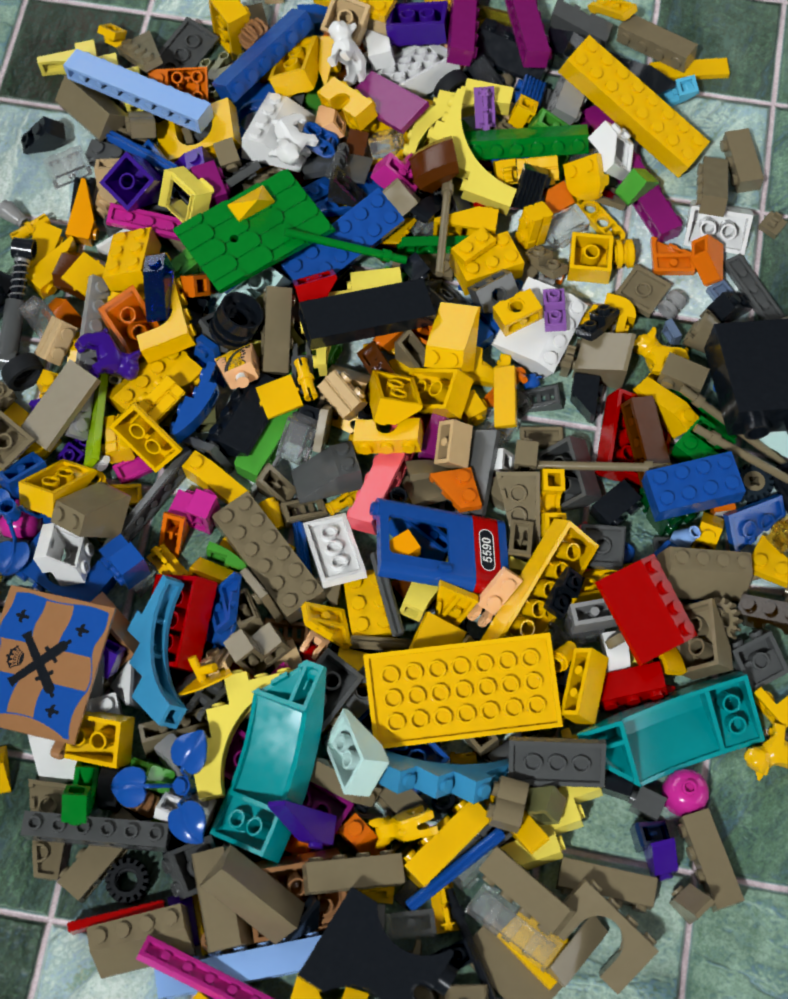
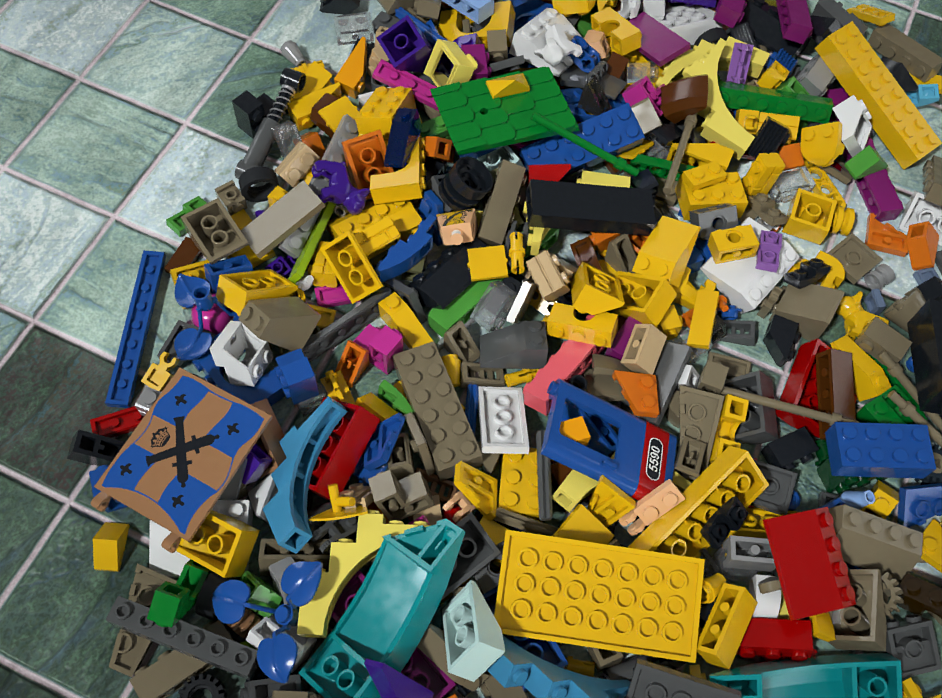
camera: 10 degrees right, 5 degrees down
orange tile [709,503,736,518] -> none

